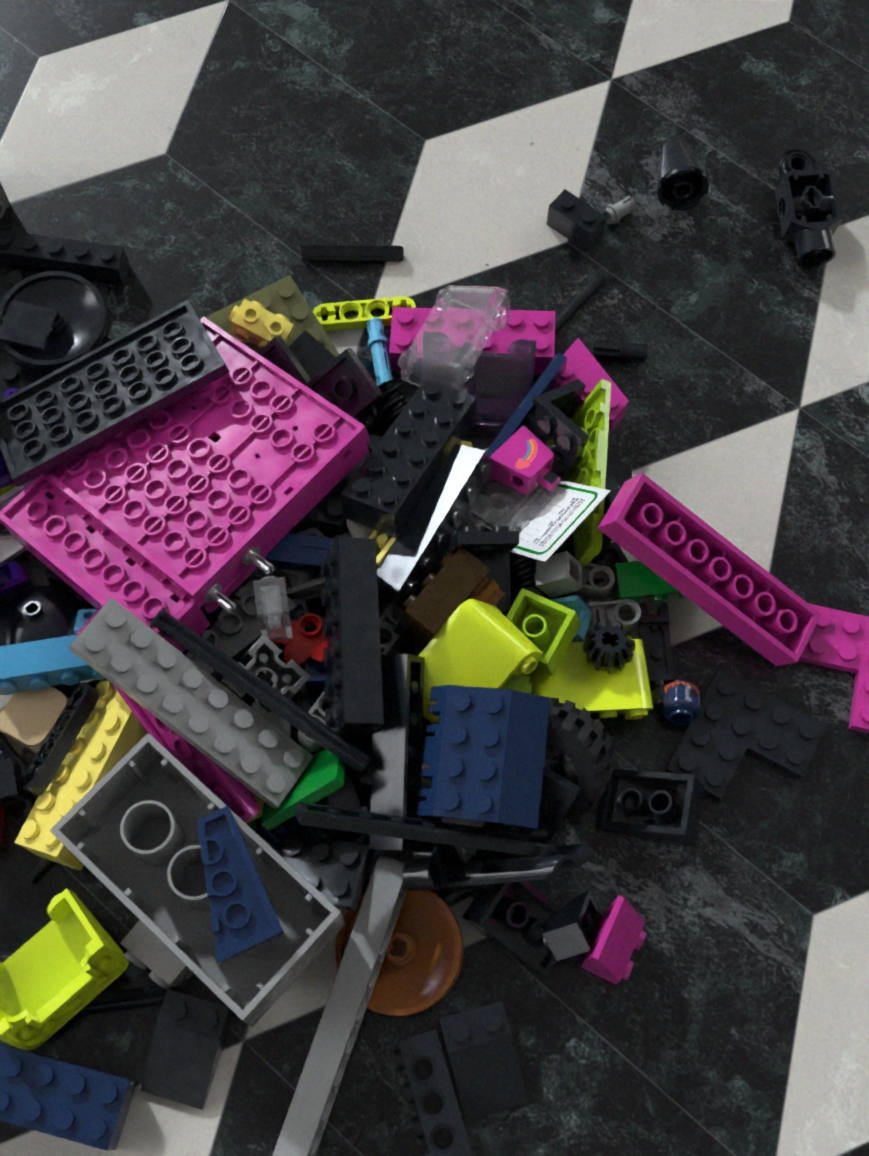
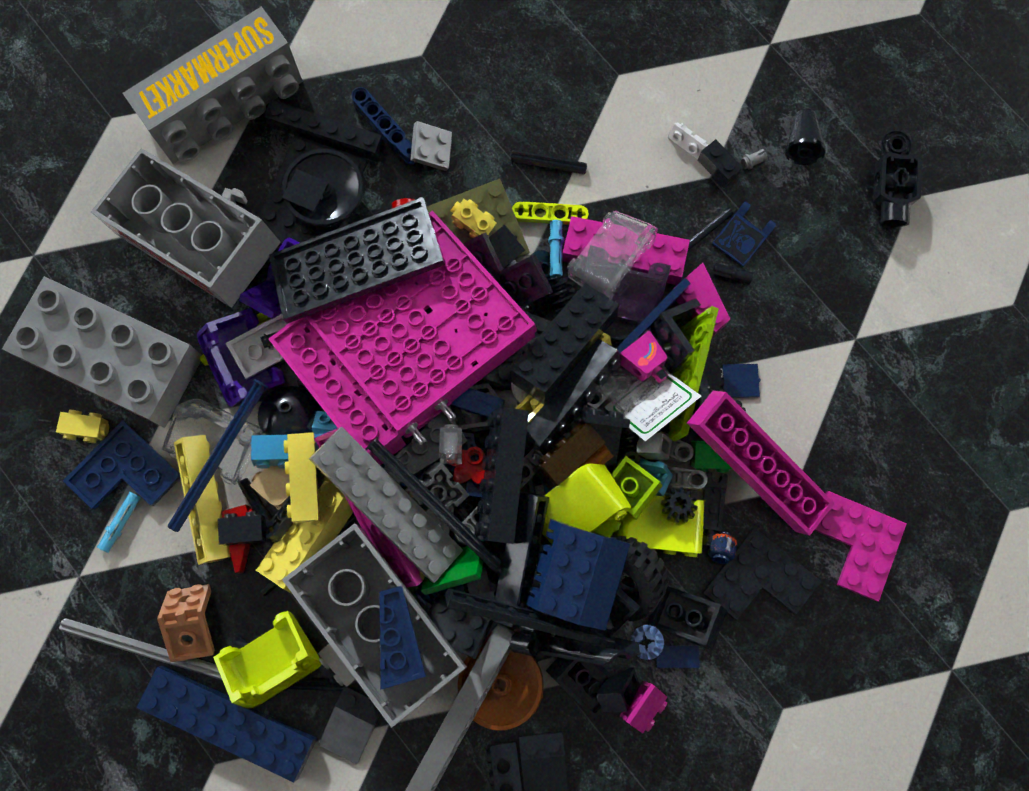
camera: 10 degrees right, 10 degrees up
none -> light yellow brick [284,432,320,523]
none -> dark blue piece [351,87,417,165]
none -> light grey plate [411,121,452,171]
none -> light blue gear [631,625,664,660]
none -> dark blue tile [656,646,700,668]
none -> white hinge [667,122,708,159]
none -> flag [712,202,776,267]
none -> dark blue piece [722,364,761,398]

